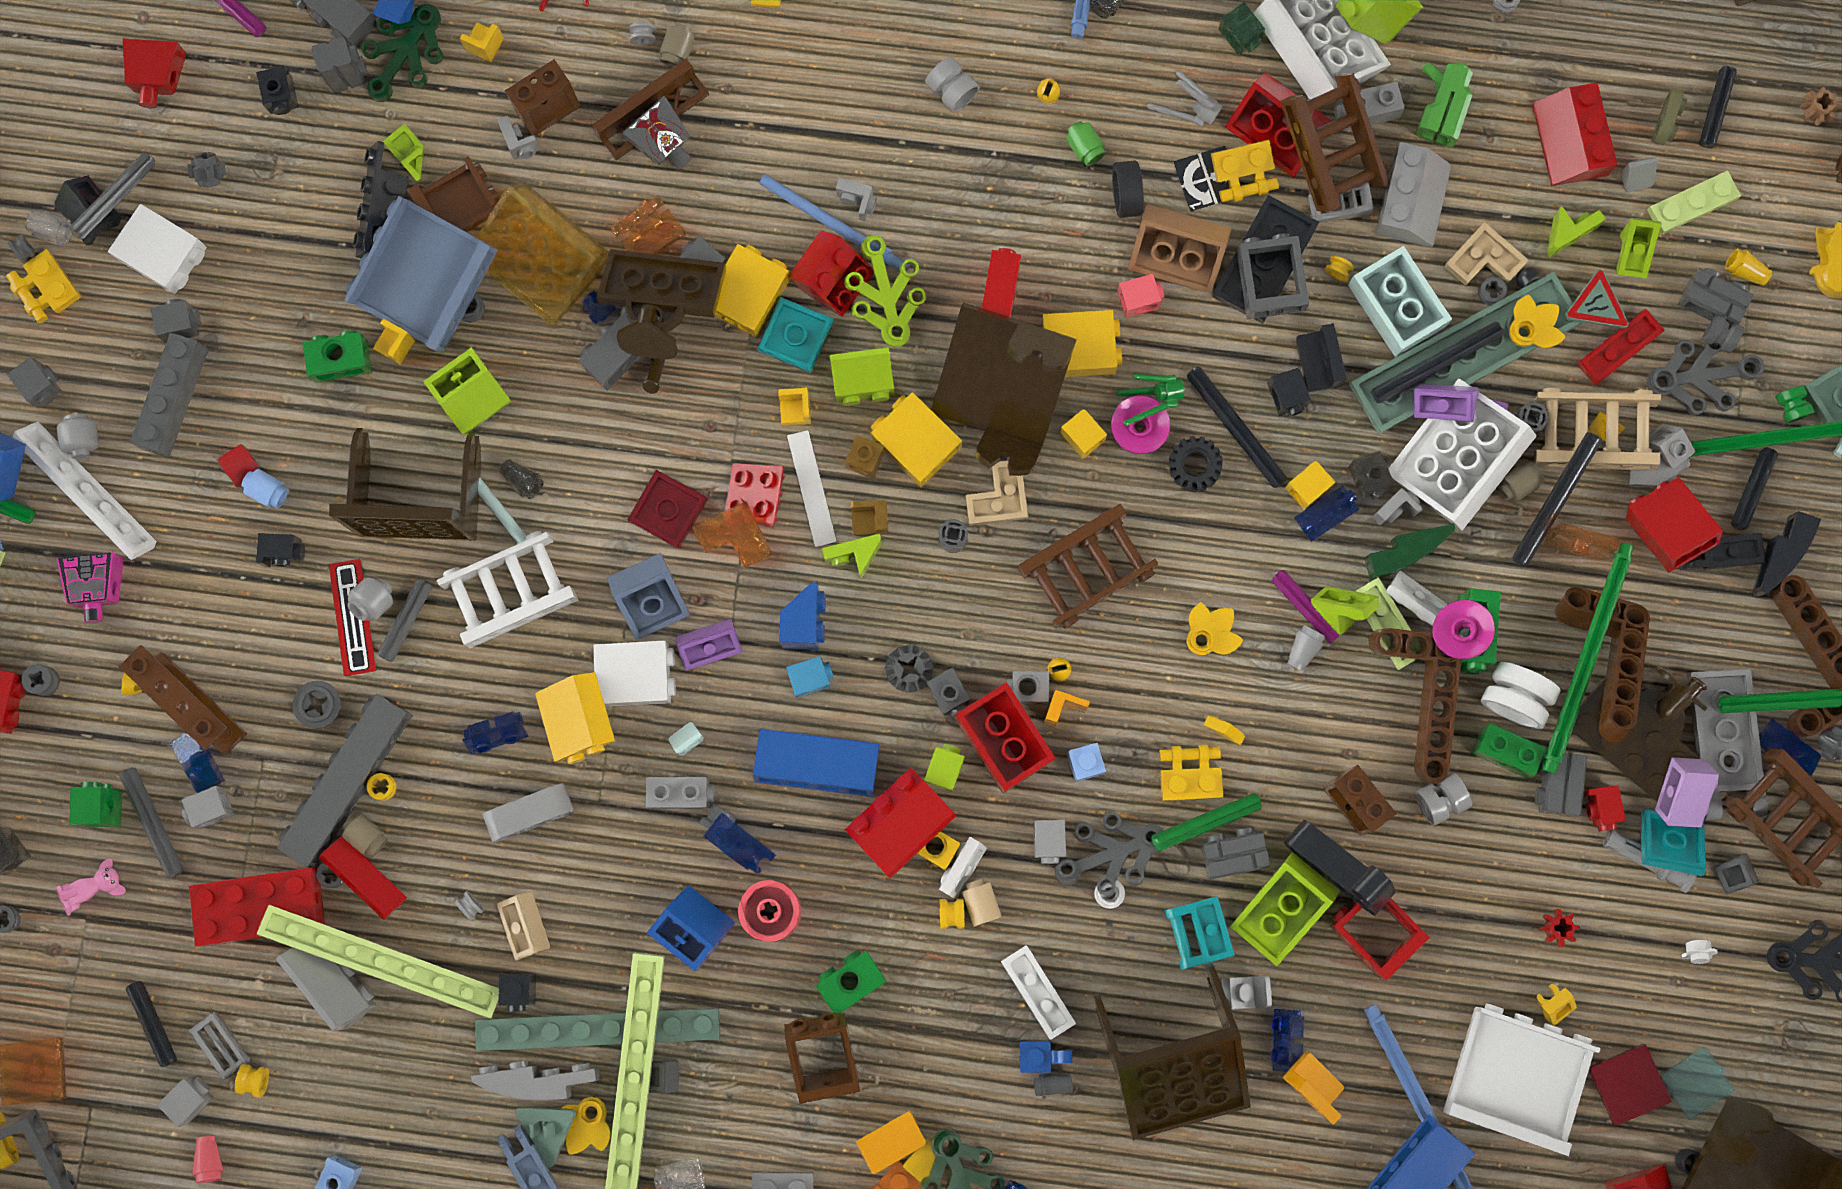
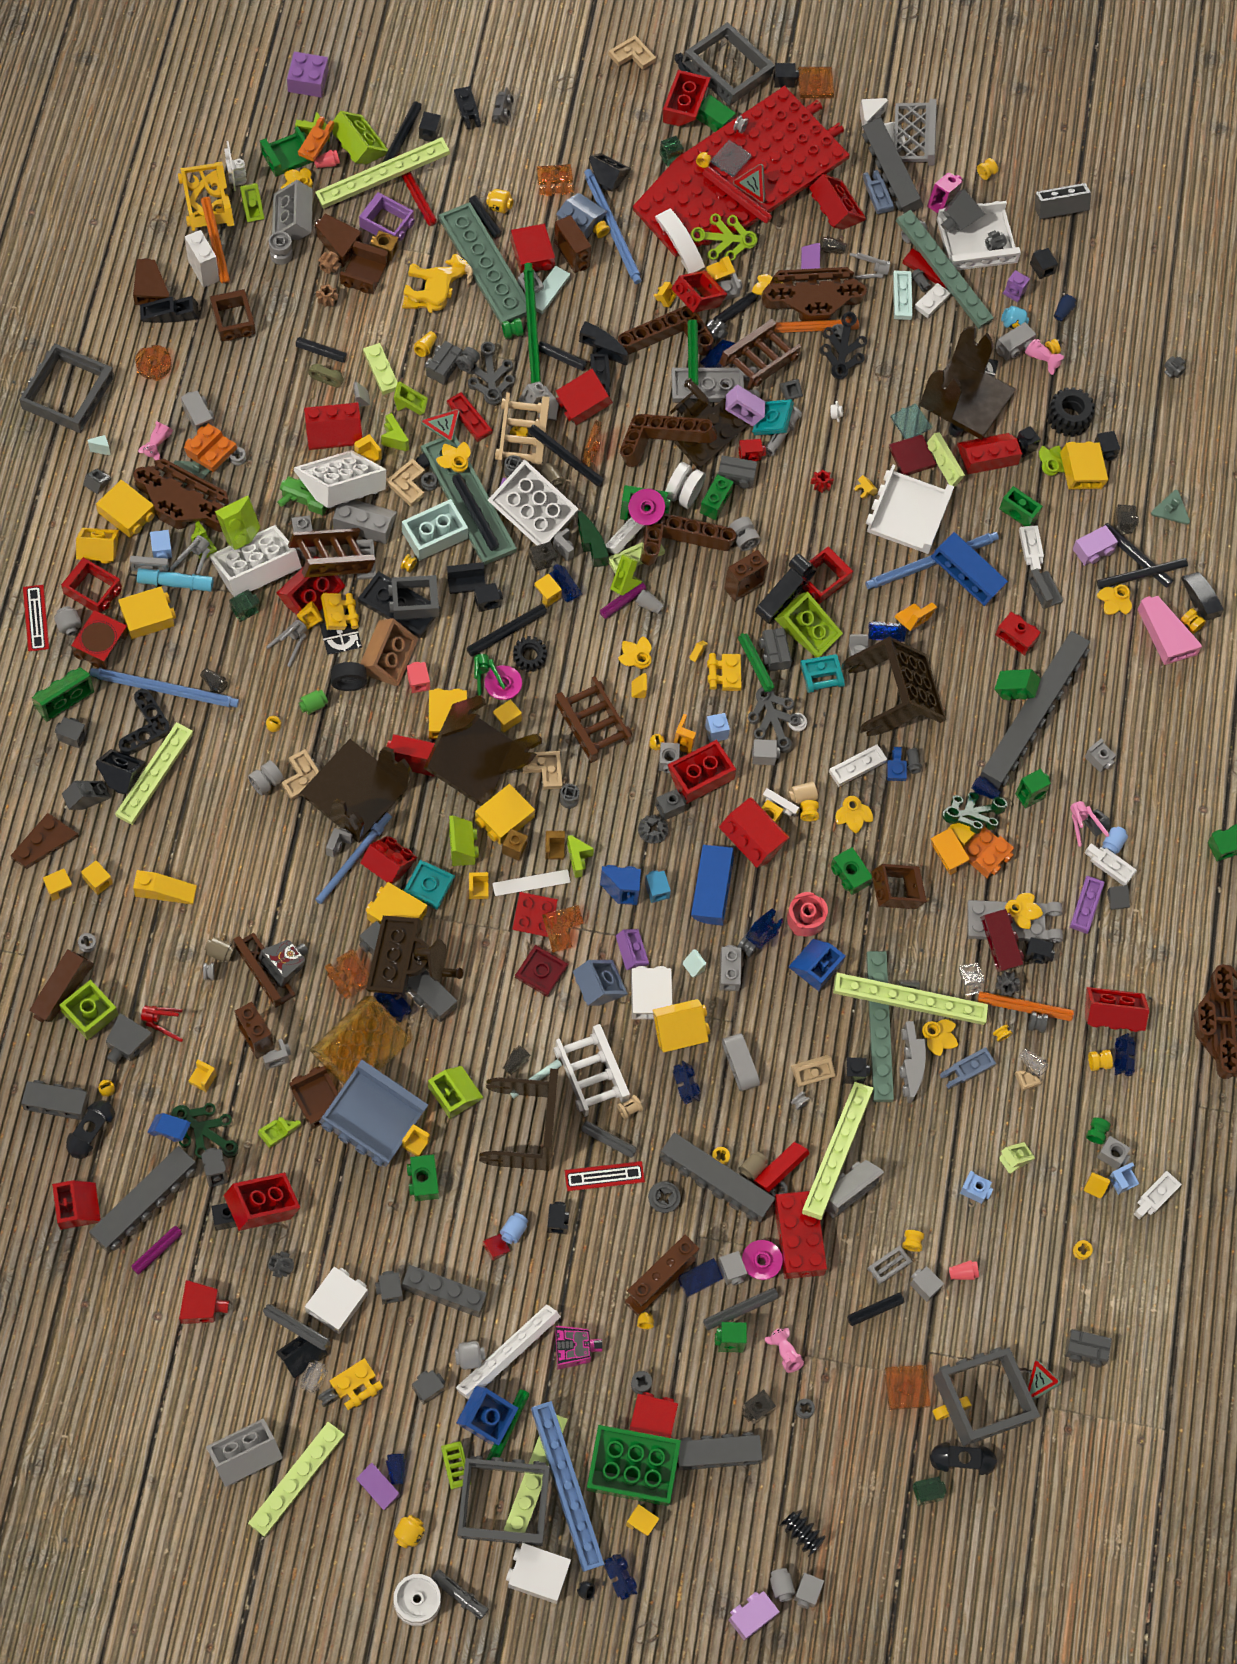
camera: 100 degrees left, 15 degrees down
light grey head [347,577,393,621] -> none
black bracket [353,141,409,258] -> none
sand green piece [516,1107,576,1167] -> none
lime plant [844,235,926,347] -> none
lime brick [924,744,965,792] -> none
medium lavender slope [1414,384,1478,422] -> none
green piece [1542,543,1634,775] -> none
none -> red brick [224,1172,301,1231]
none -> tan plate [281,749,319,800]
none -> white slope [294,450,386,508]
none -> yellow slope [297,601,323,630]
none -> dark brown piece [300,739,412,843]
none -> yellow panel [354,434,382,463]
none -> tan bush [617,1095,643,1120]
none -> yellow slope [631,673,647,698]
none -> dark pink dish [742,1240,783,1280]
none -> yellow plate [835,796,873,833]
none -> yellowish green plate [927,432,965,486]

